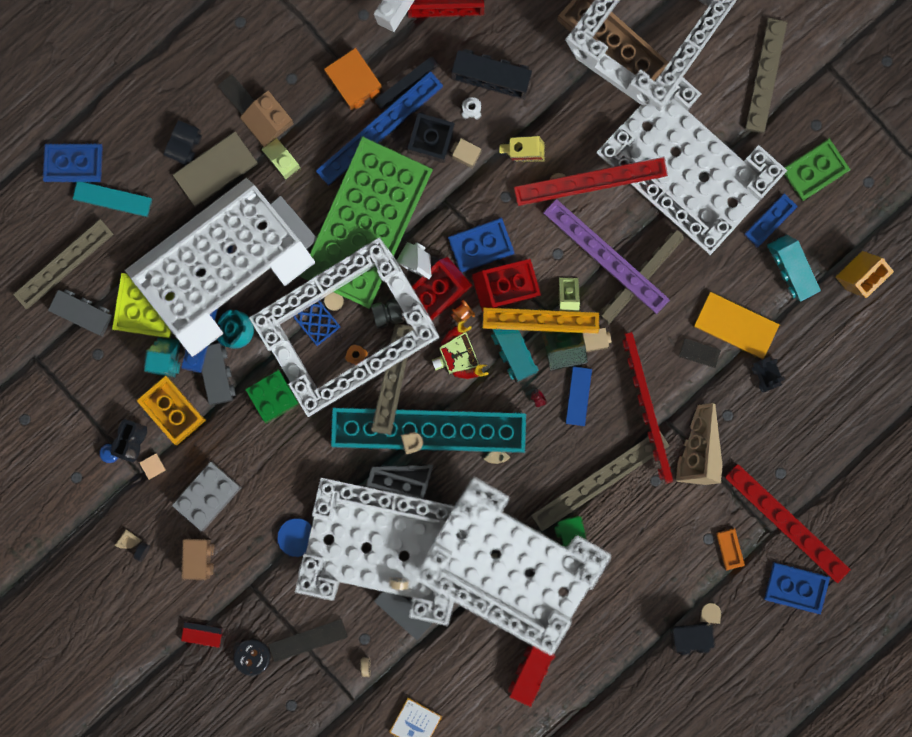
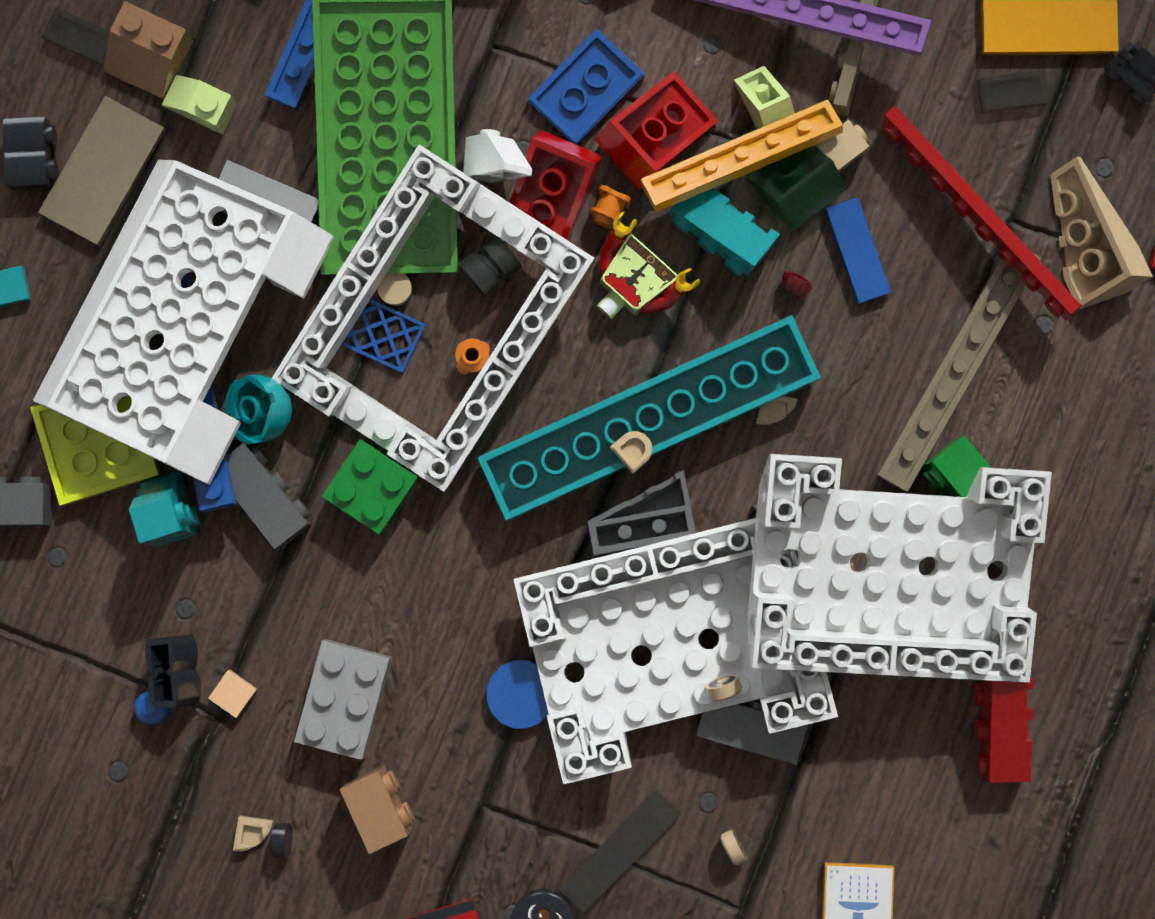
camera: 30 degrees left, 0 degrees up
light orange brick [137,376,206,445] -> none
dark tan tile [372,324,414,435] -> none

